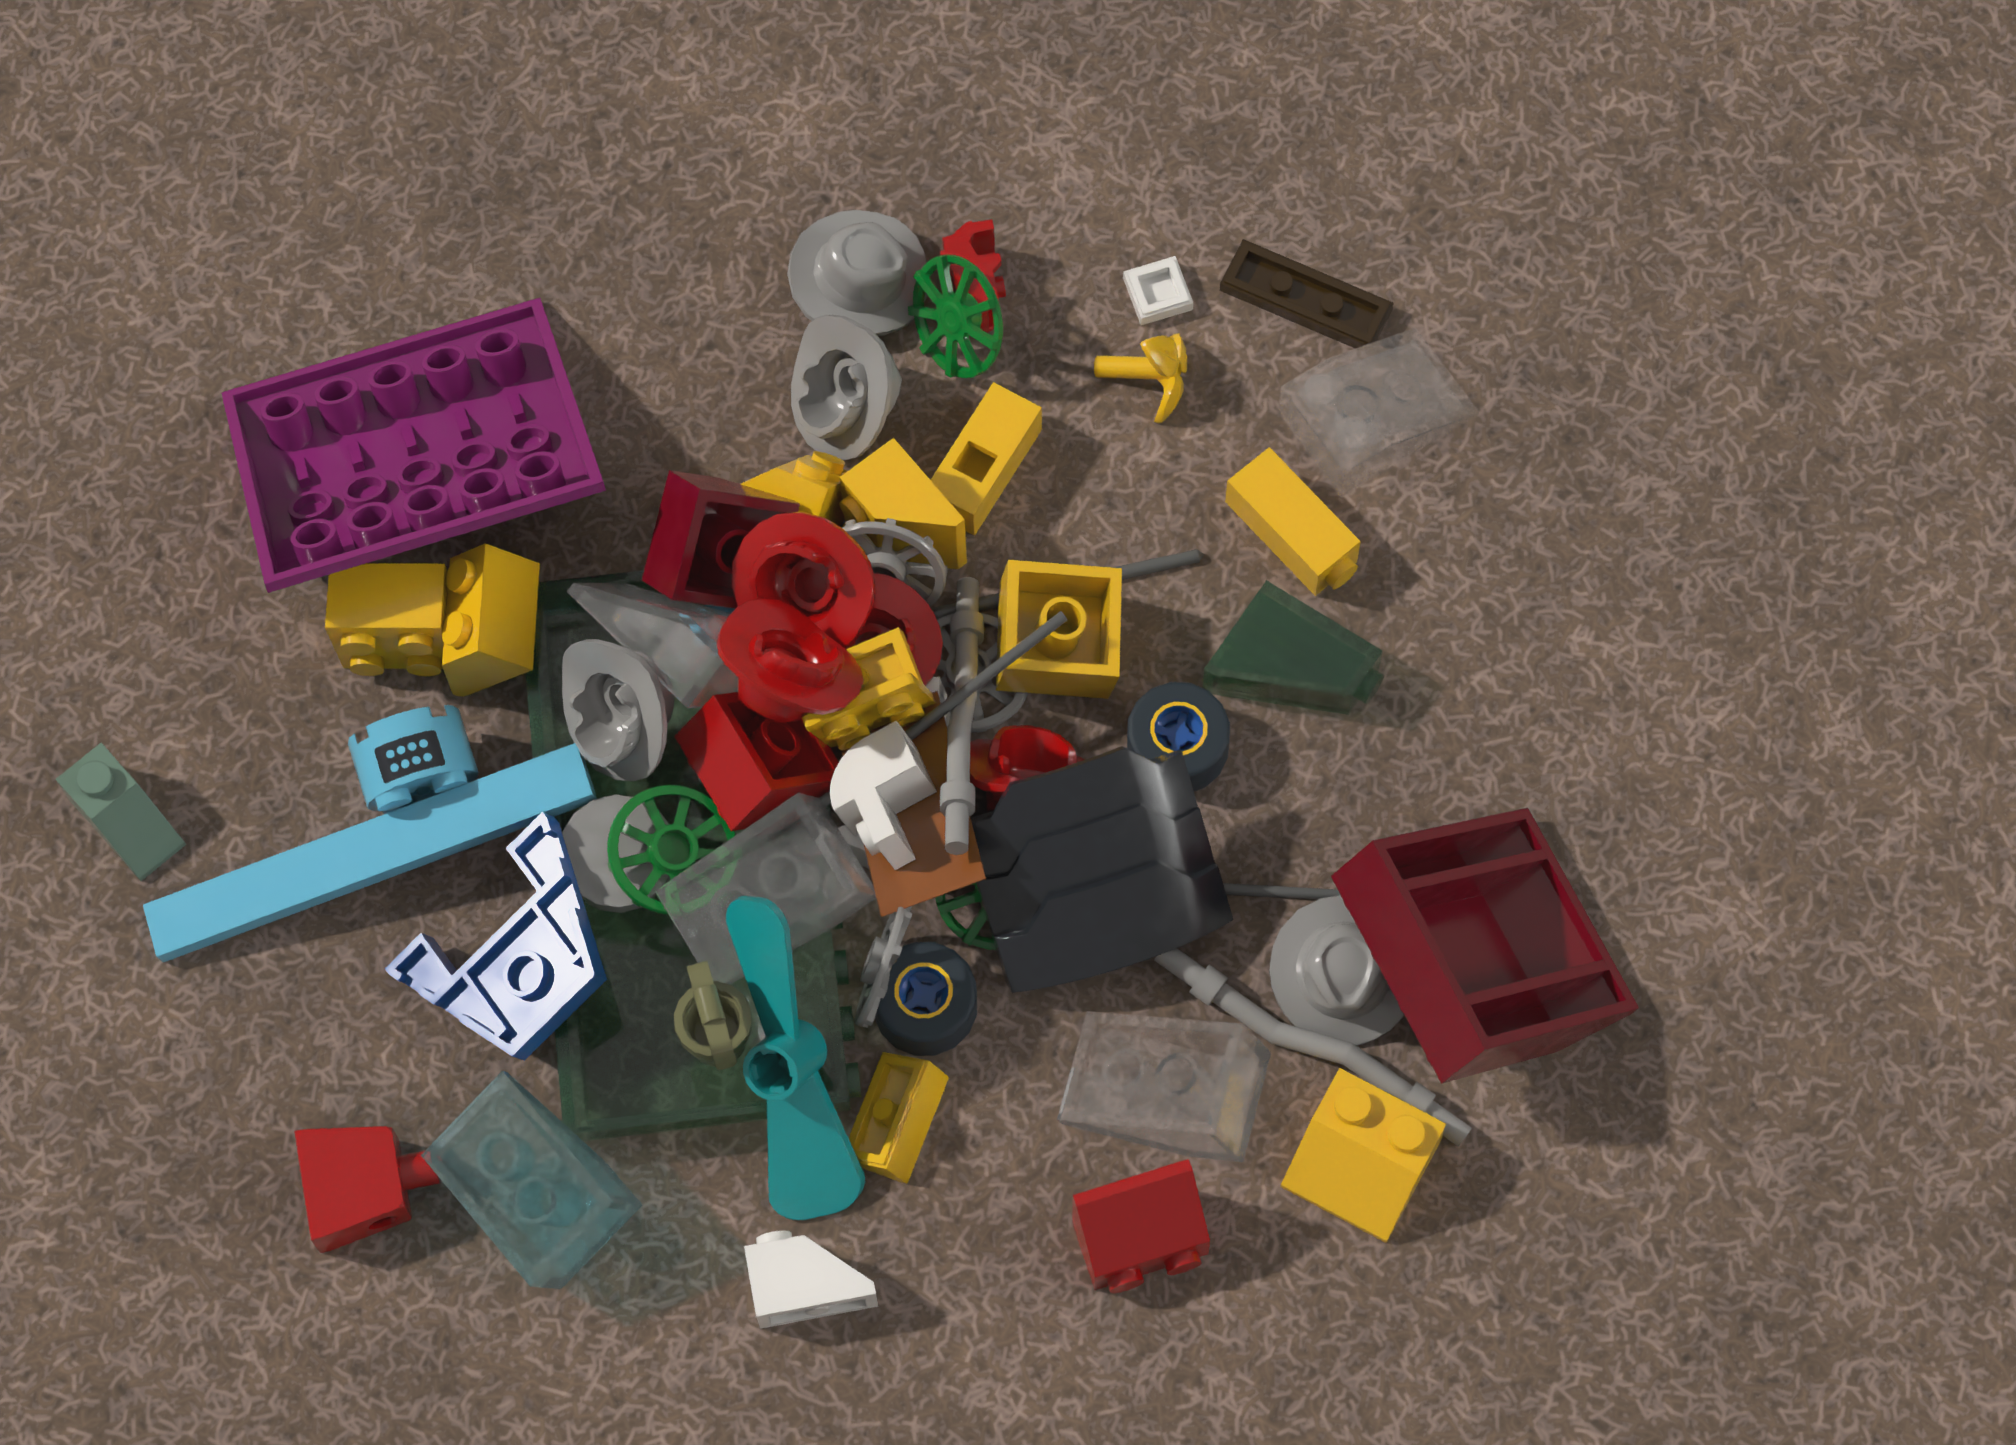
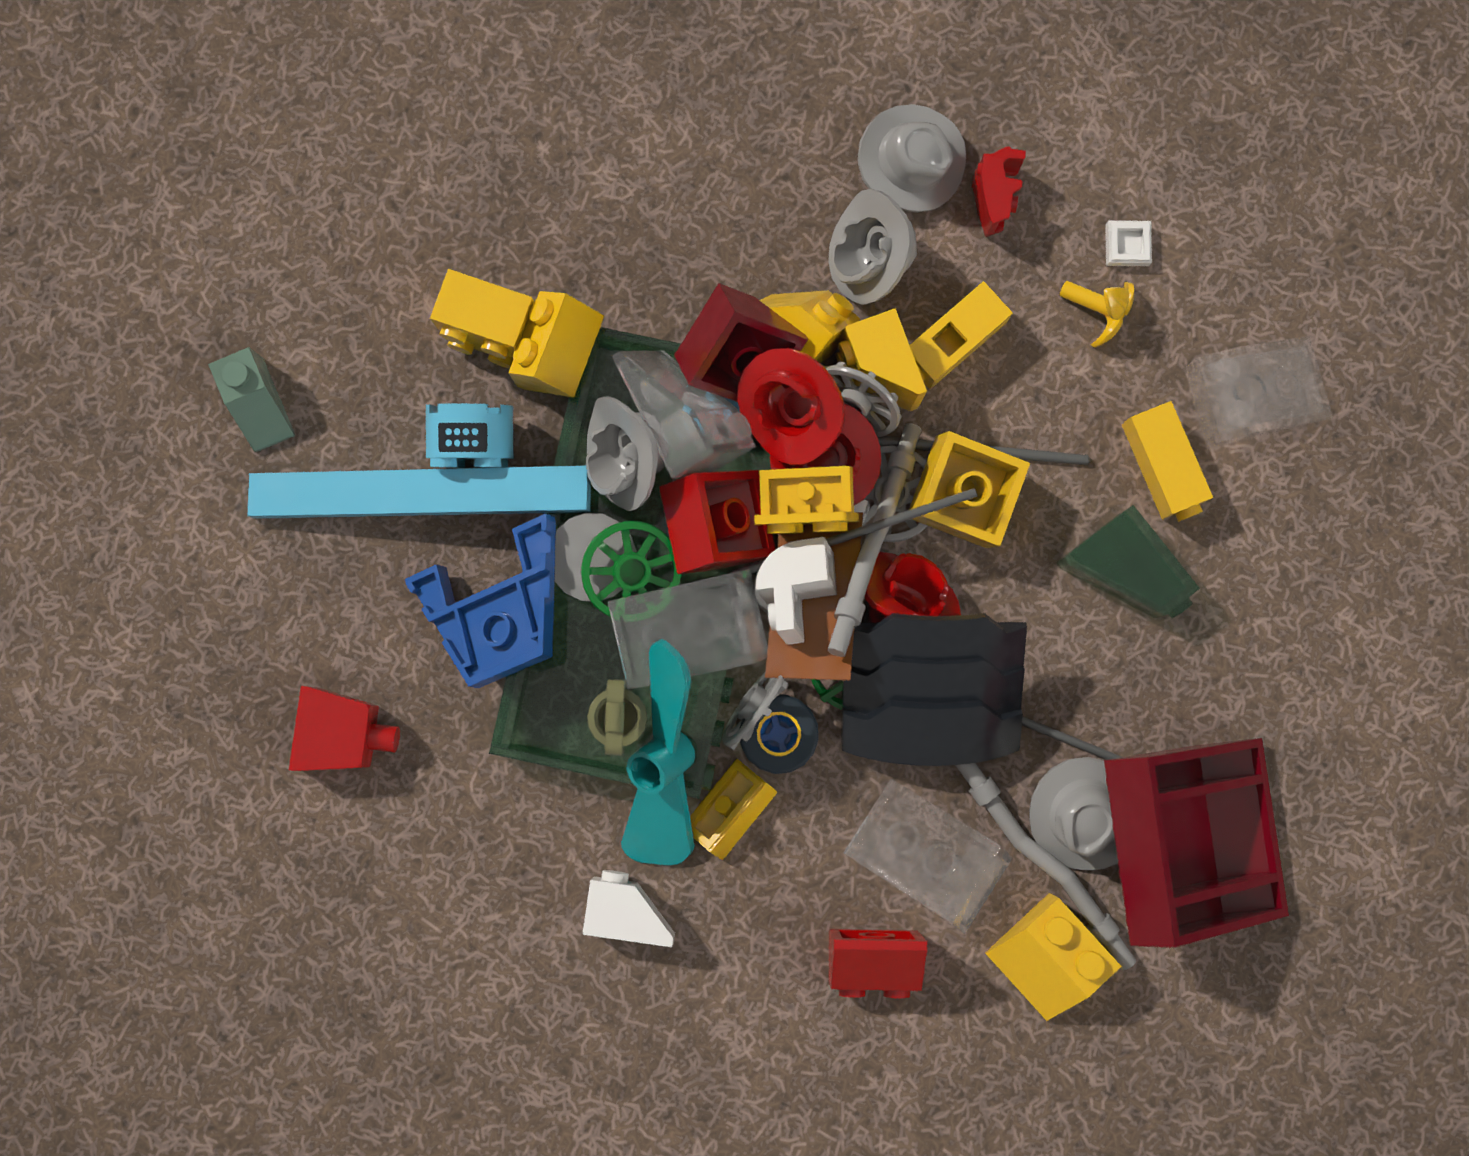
camera: 20 degrees right, 15 degrees up
magenta slope [221,298,606,593] -> none
clear light blue slope [421,1071,643,1289] -> none
red hat [717,598,864,722] -> none
green wheel [908,254,1003,378] -> none
black wheel [1127,682,1230,792] -> none
dark brown tile [1219,239,1394,355] -> none

